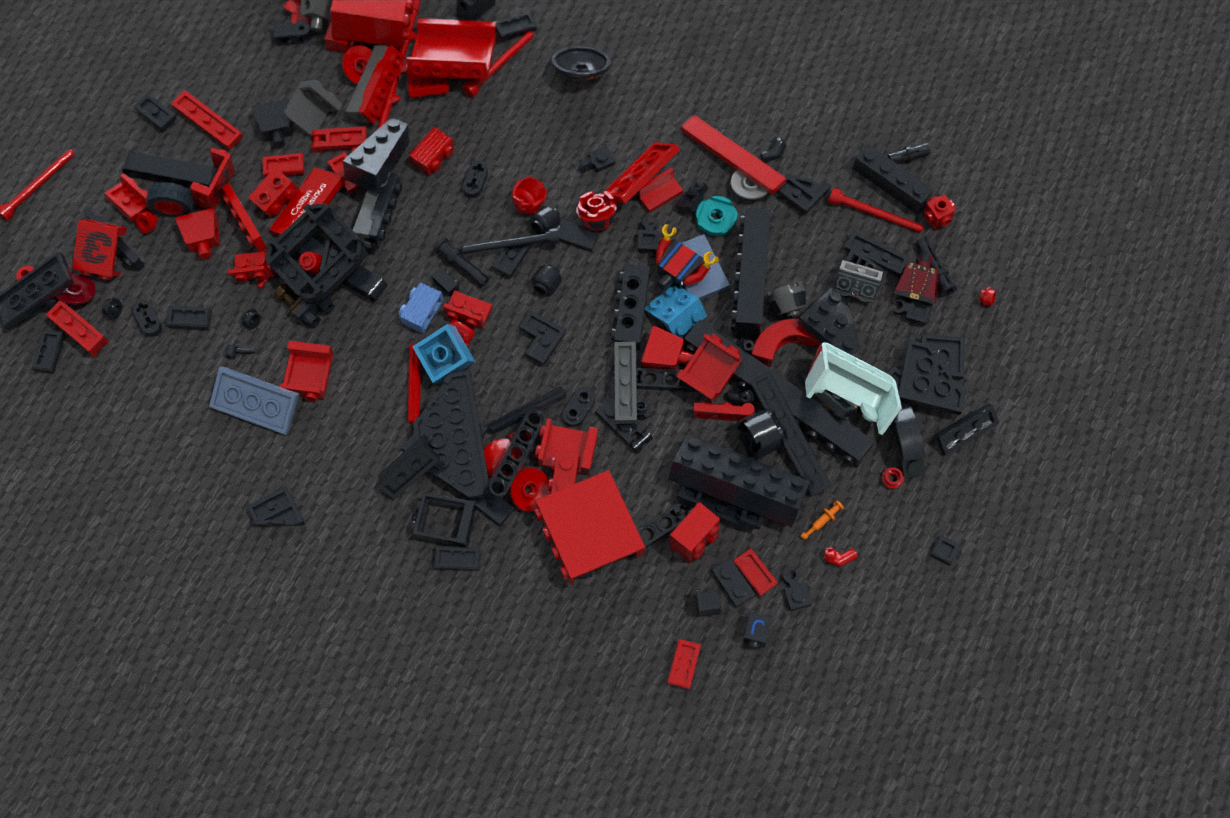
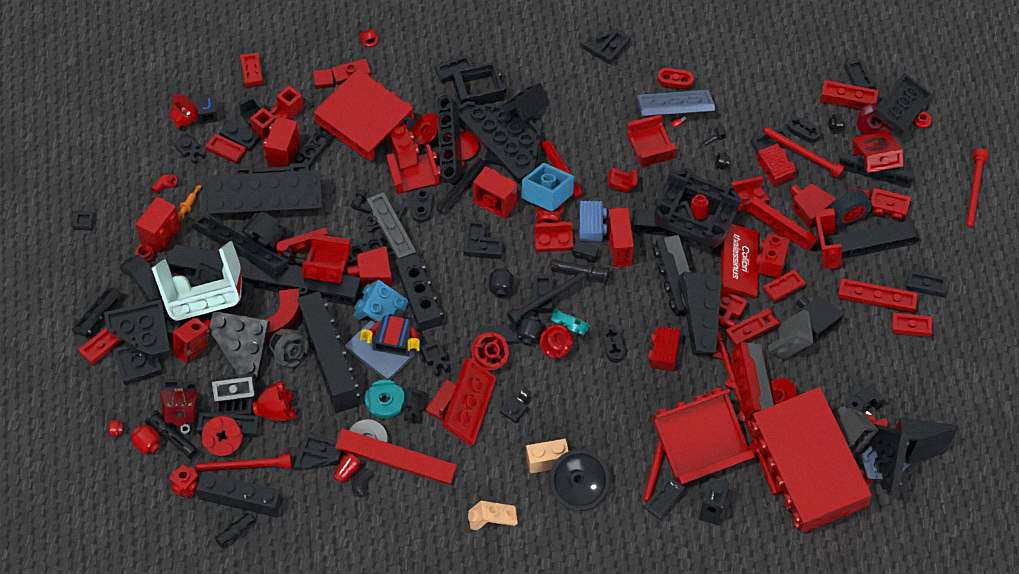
camera: 150 degrees right, 10 degrees down
none -> red plate [79,328,122,365]
none -> red head [131,425,161,454]
none -> red brick [135,197,181,254]
none -> red piece [169,94,198,128]
none -> red torso [173,318,211,364]
none -> red plate [202,416,243,456]
none -> red arch [250,85,304,140]
none -> red piece [252,381,296,421]
none -> red tile [314,69,334,89]
none -> red plate [331,58,371,85]
none -> red cone [333,453,361,484]
none -> red tile [359,29,379,47]
none -> light nougat bracket [468,501,518,530]
none -> red brick [473,166,517,219]
none -> light nougat brick [526,439,568,473]
none -> teal plate [551,308,590,335]
none -> red bracket [607,167,638,193]
none -> red window [608,207,633,267]
none -> red plate [657,68,694,89]
none -> red brick [756,143,796,187]
none -> red piece [763,127,845,179]
none -> red plate [892,313,932,337]

